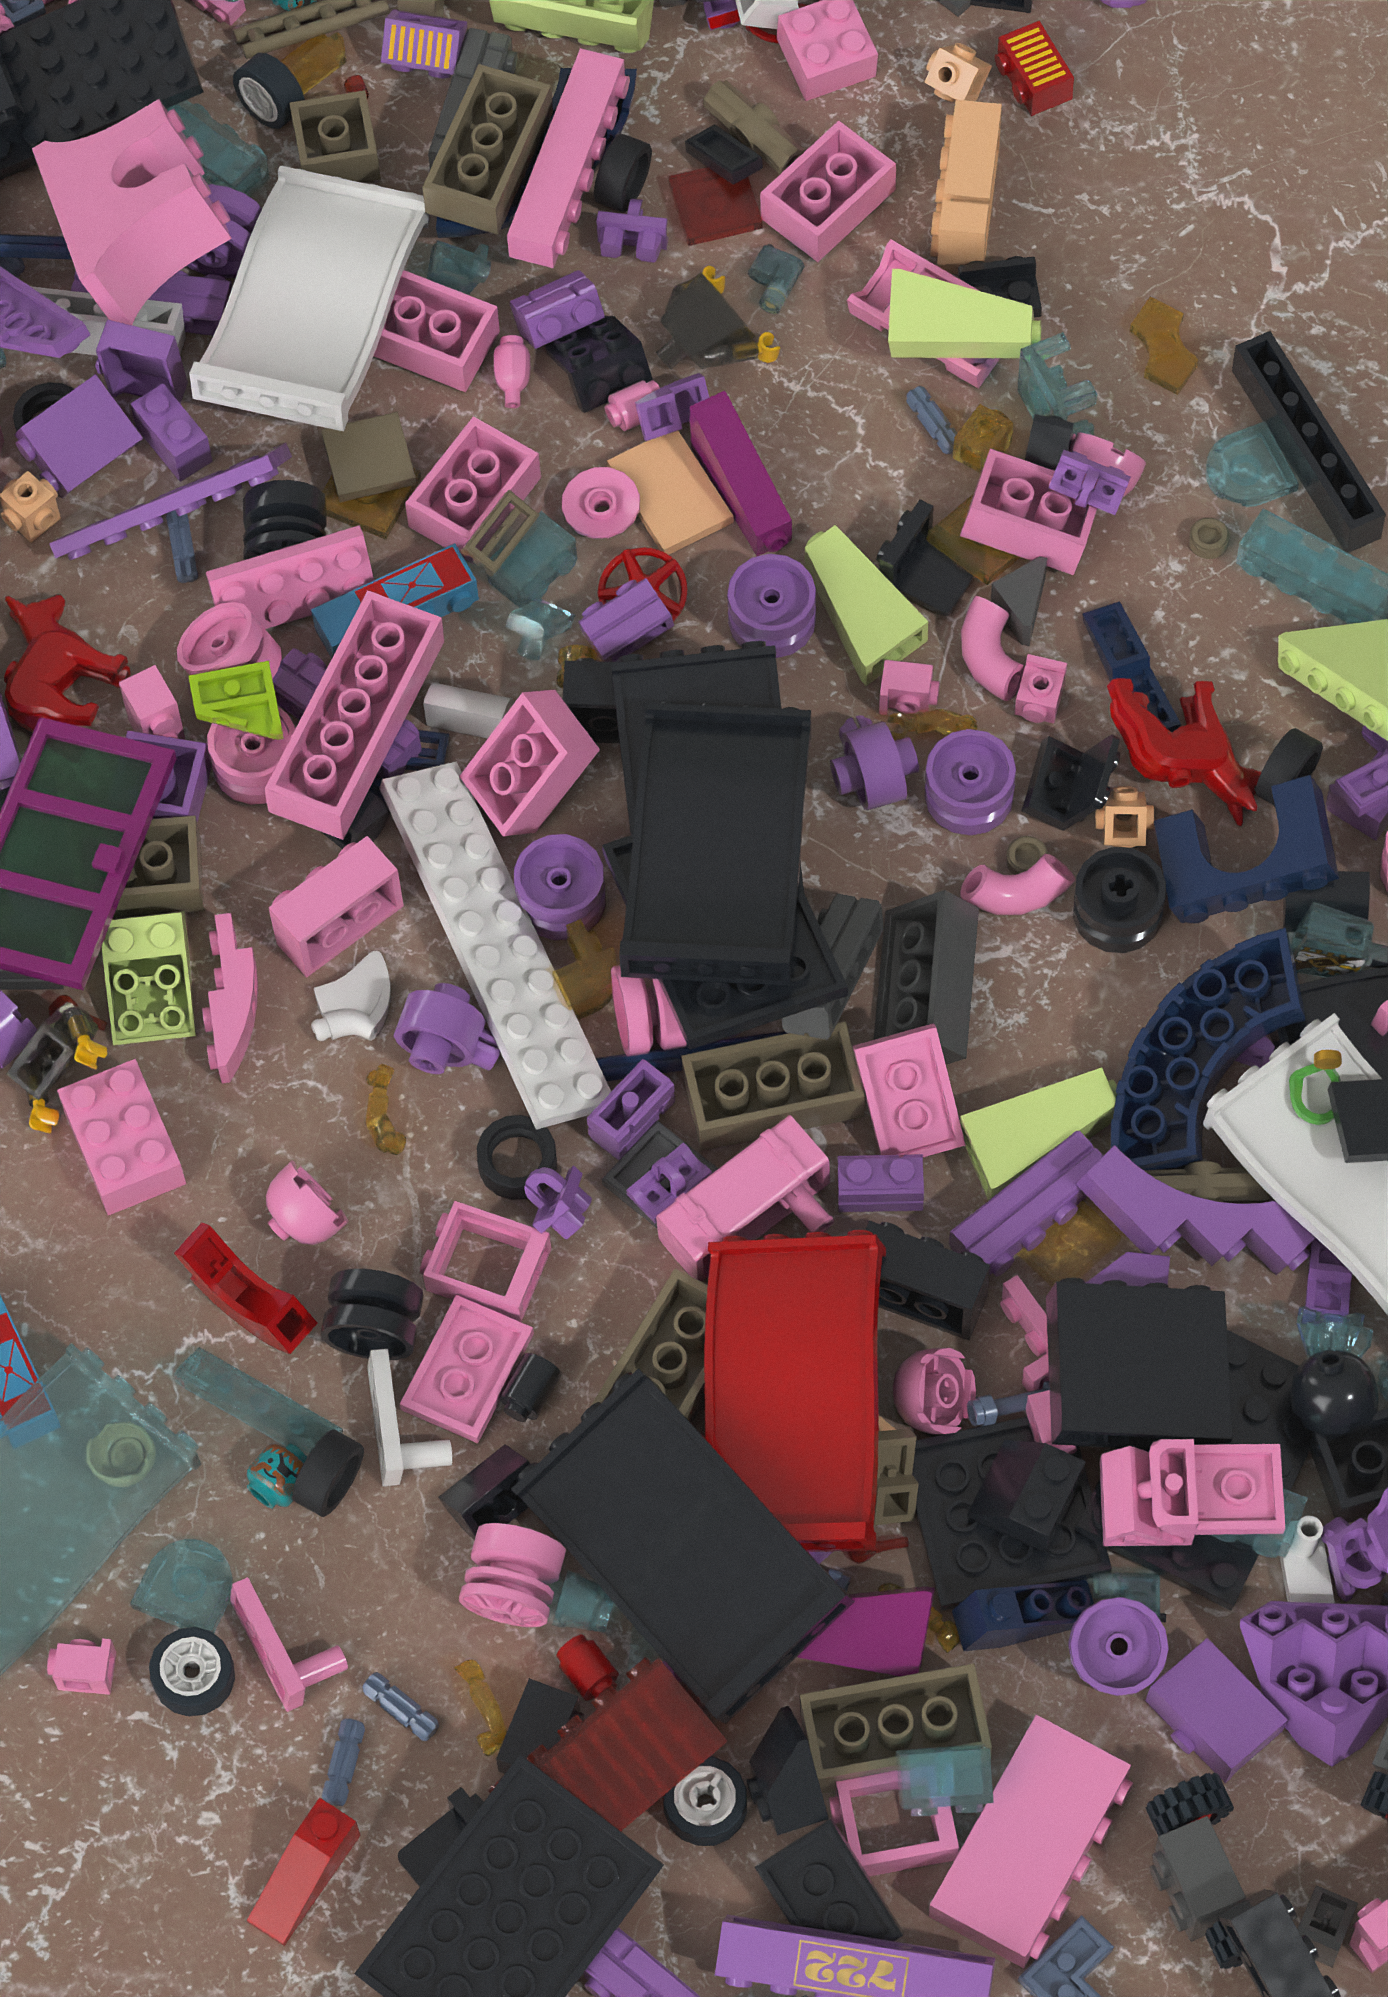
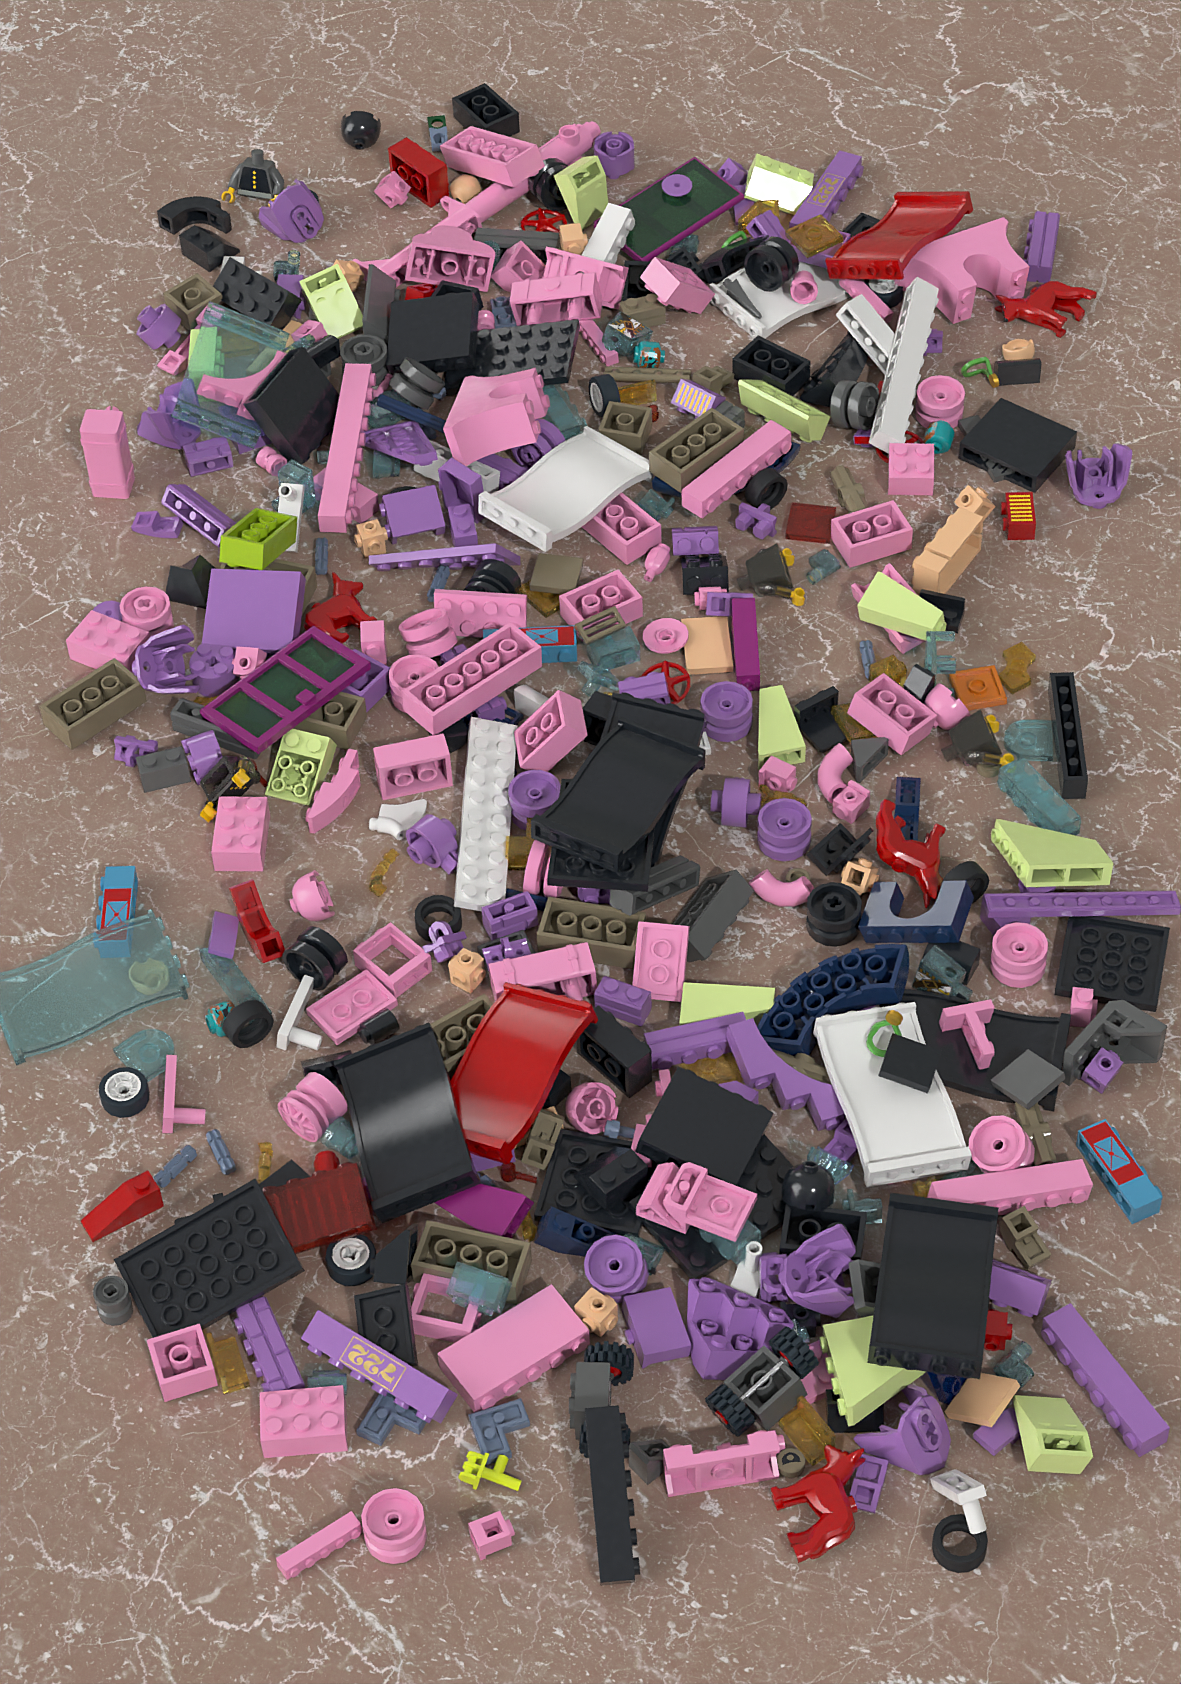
camera: 25 degrees right, 15 degrees down
bright pink brick [47,1638,116,1695] -> none
lime wing [188,661,284,740] -> none
black tile [685,124,763,185] -> none
medium lavender hips [1048,450,1131,515] -> none
none -> medium lavender slope [208,911,239,959]
none -> light nougat brick [448,948,486,993]
none -> light nougat brick [574,1287,618,1337]
none -> clear smoke torso [941,709,1015,773]
none -> orange tile [949,665,1007,711]

